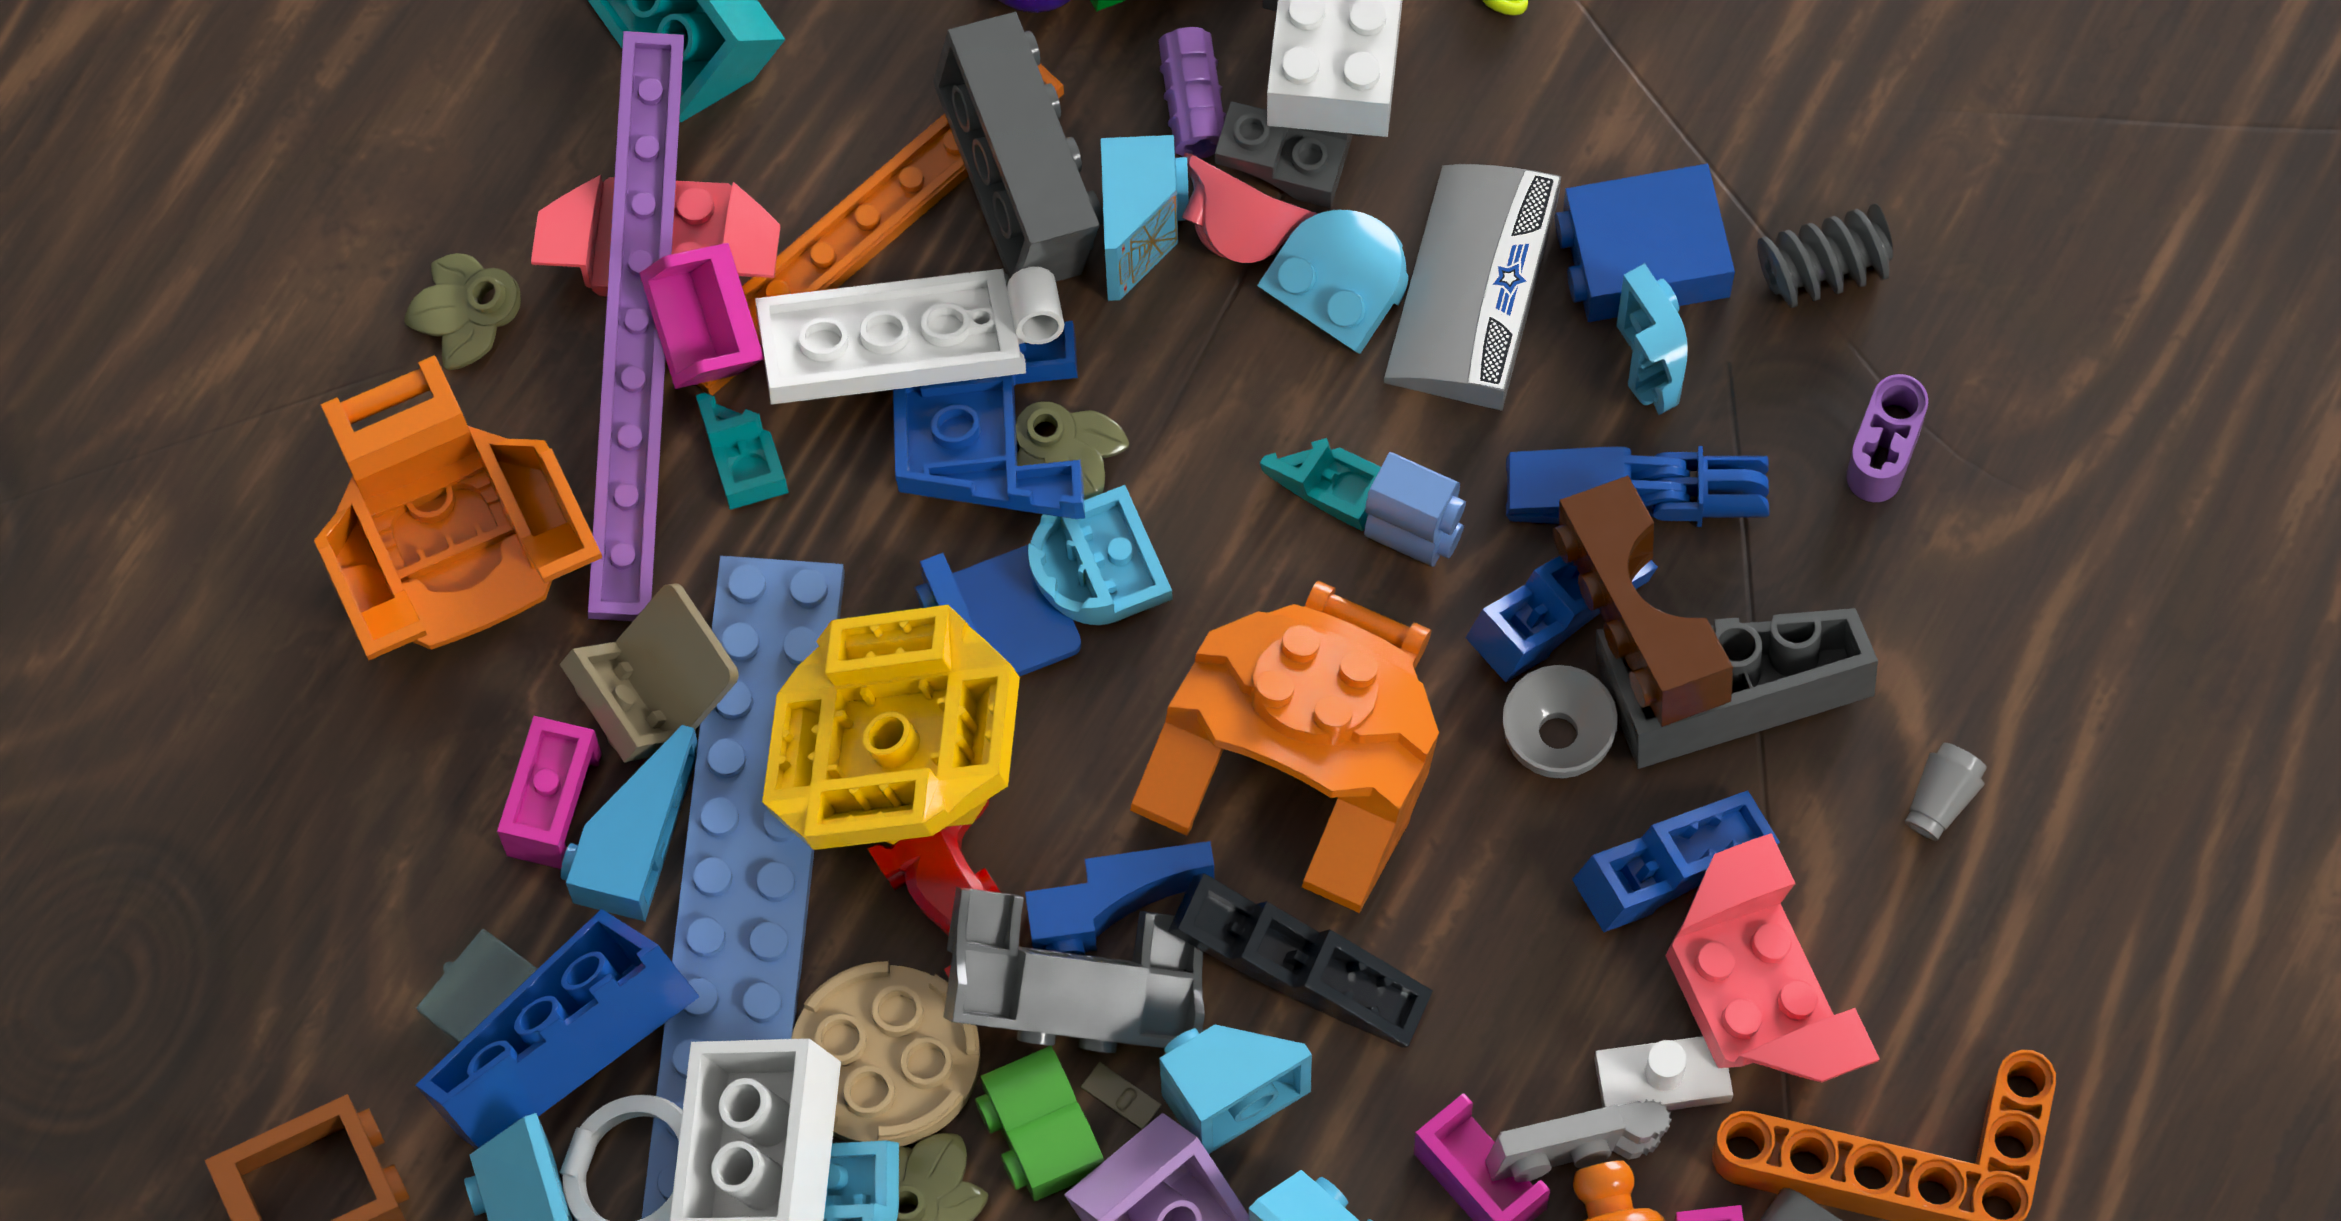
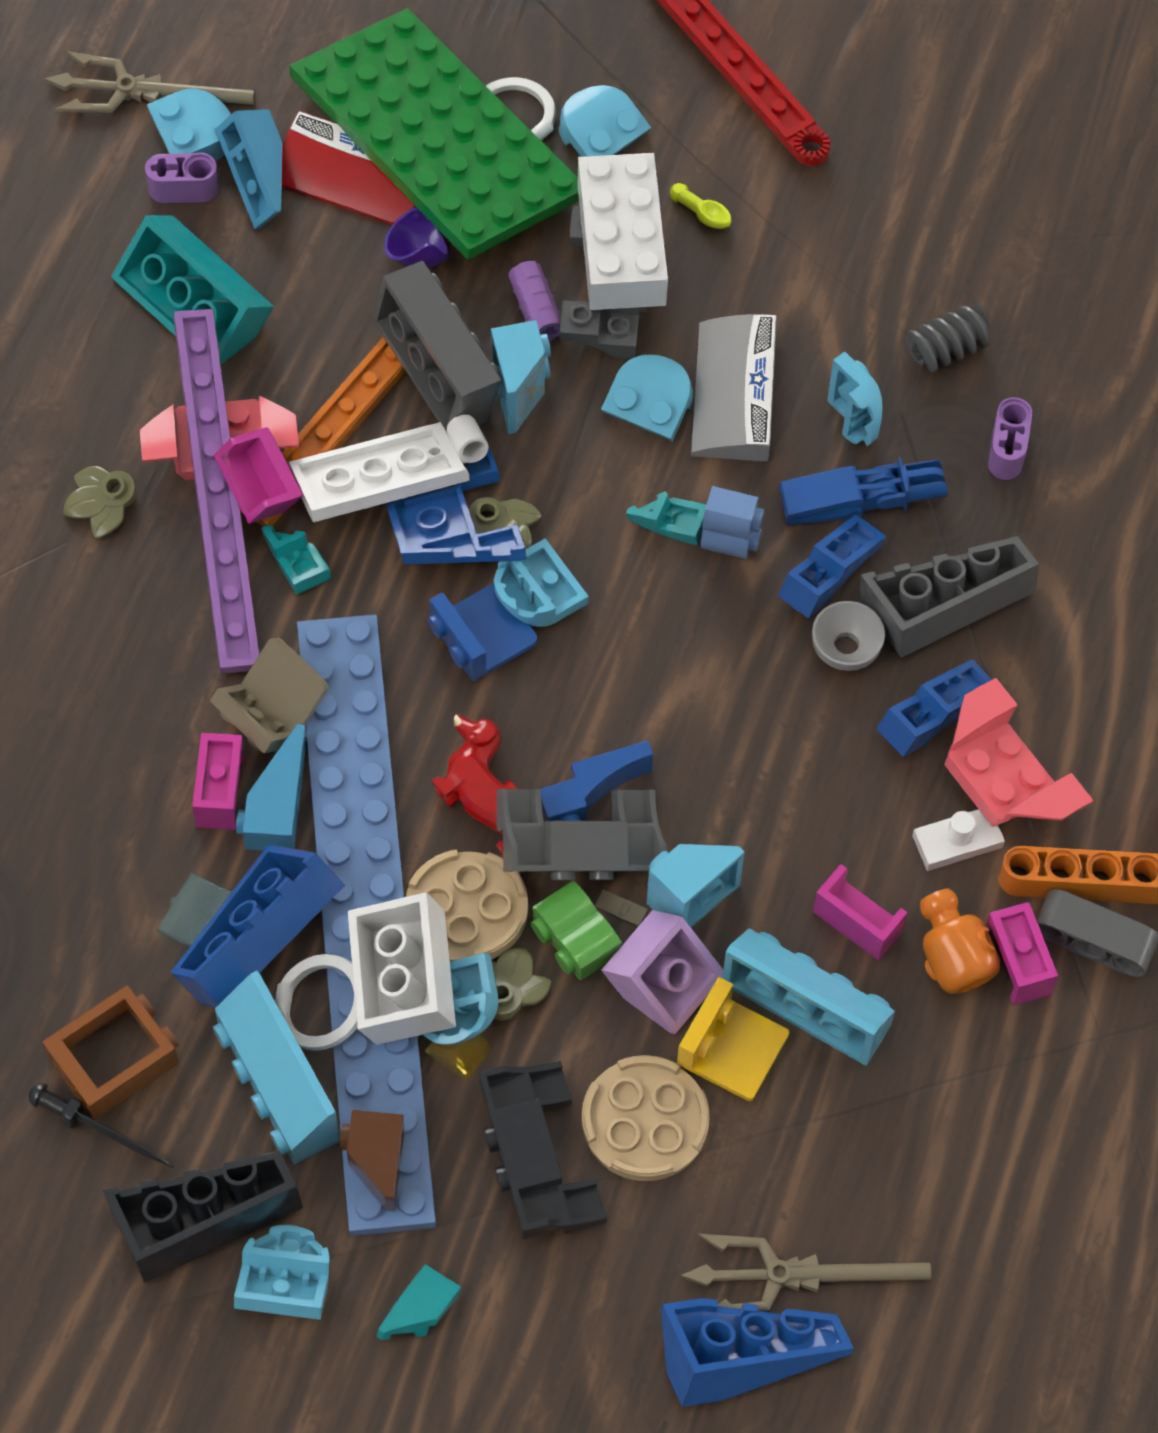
camera: 15 degrees left, 5 degrees down
orange piece [314,355,602,661] -> none
yellow piece [762,605,1020,850] -> none
orange piece [1130,580,1439,913] -> none
black slope [1168,873,1433,1048] -> none
coral hat [1182,153,1317,263] -> none
light grey hinge [1485,1099,1672,1182] -> none
reddish brown arch [1553,476,1733,727] -> none
blue brick [1555,163,1735,322] -> none
light grey cone [1905,742,1987,841] -> none

